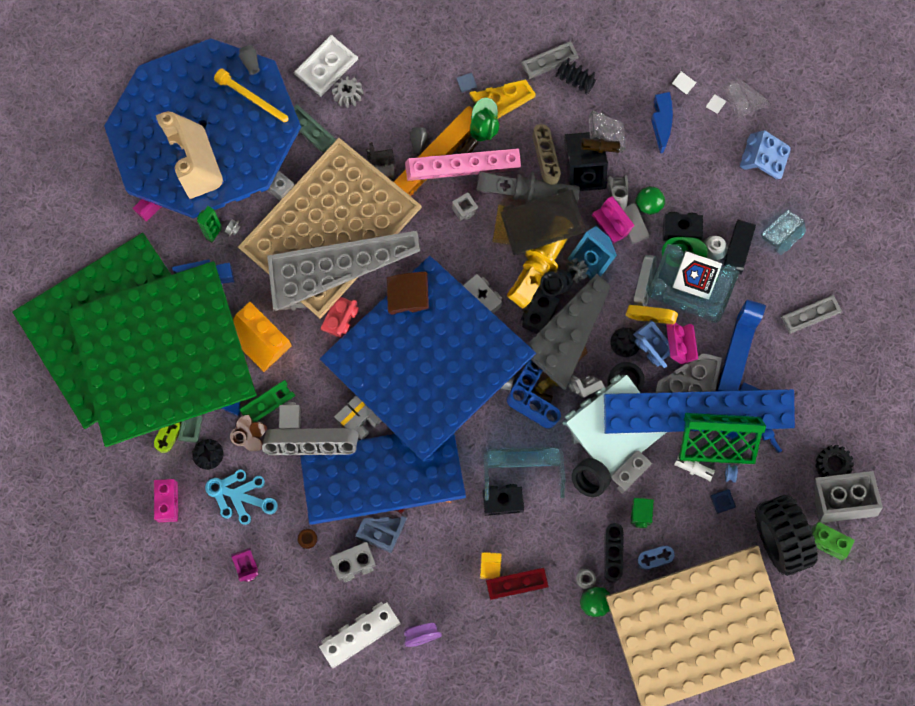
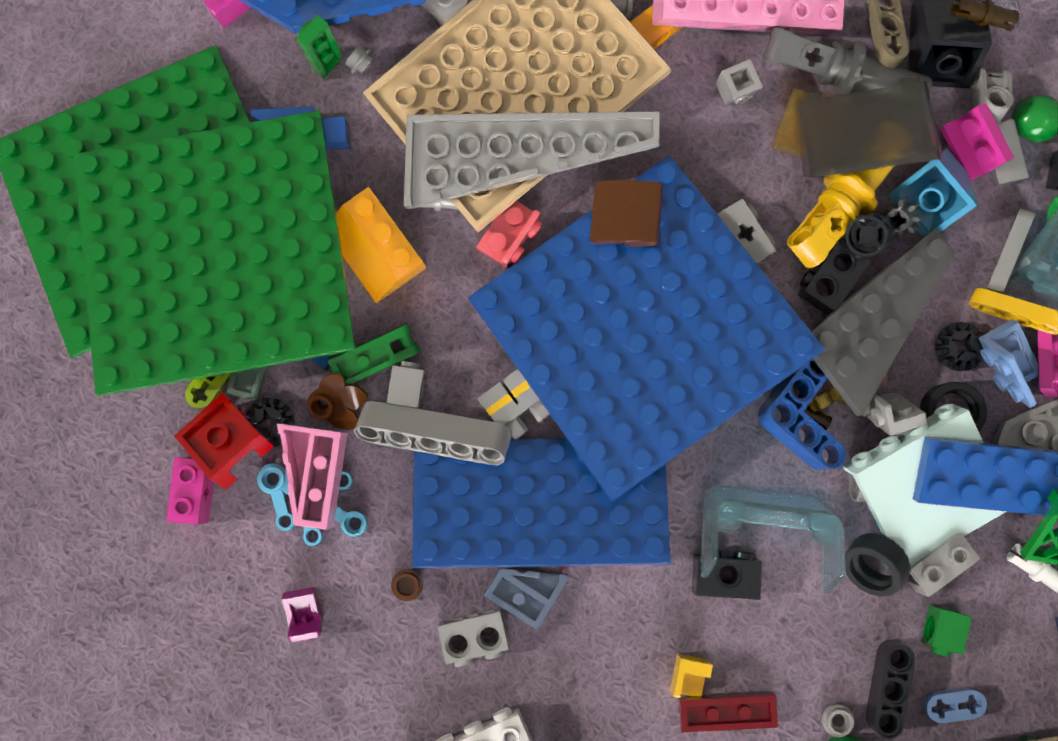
camera: 10 degrees right, 10 degrees up
none -> red panel [174,393,274,490]
none -> bright pink wedge [277,424,348,530]

